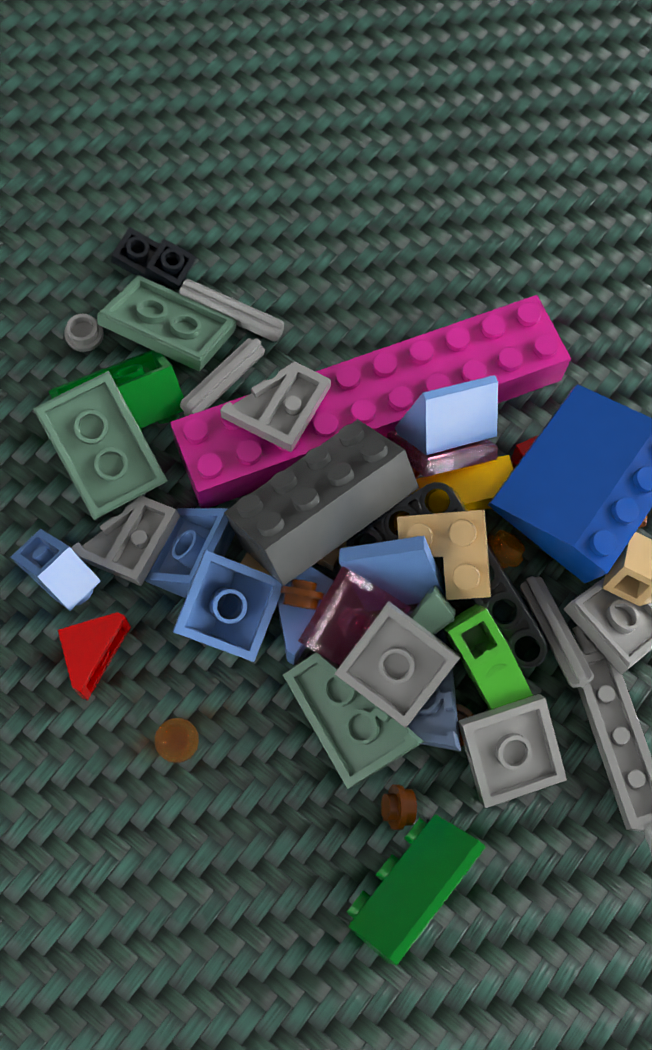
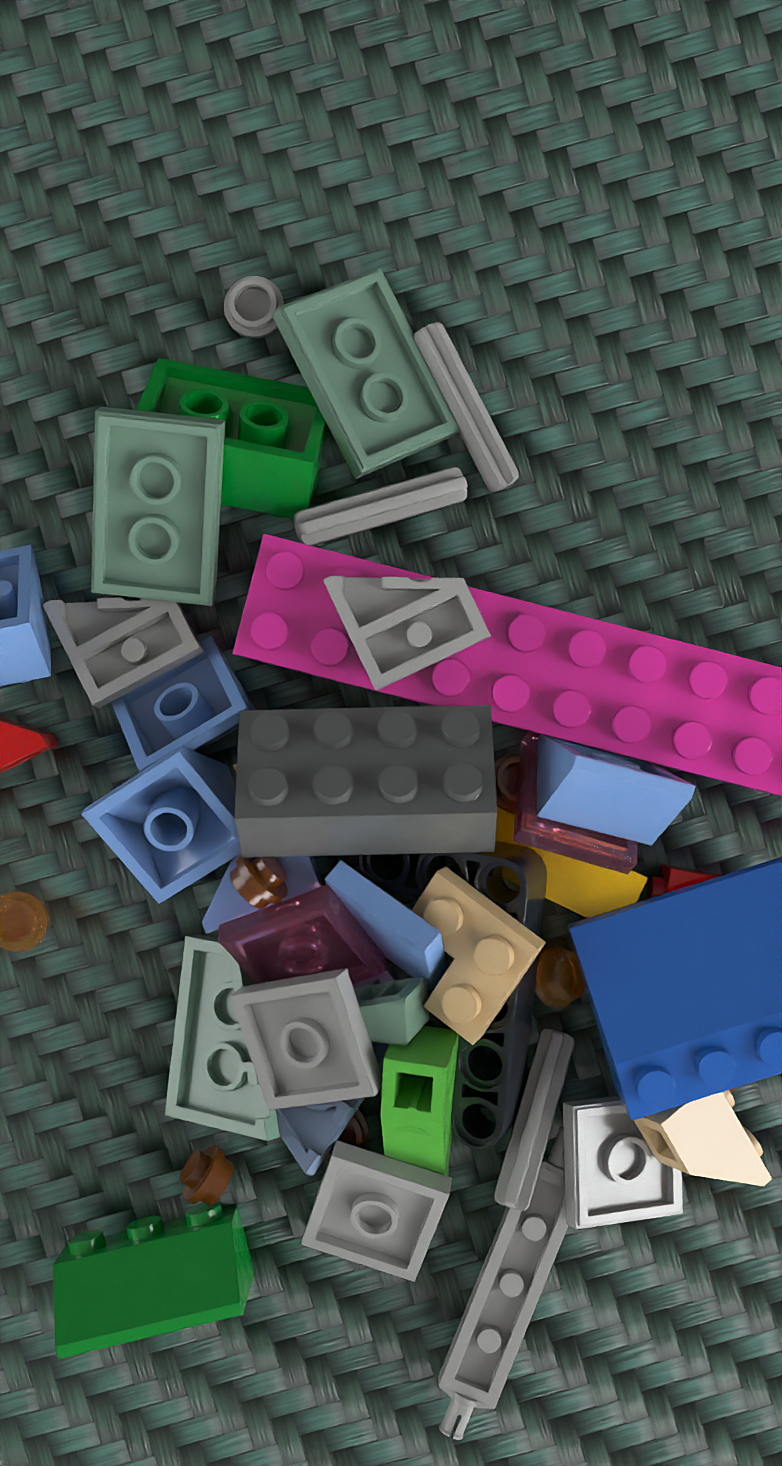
camera: 40 degrees right, 20 degrees up
black slope [111,227,197,289] -> none

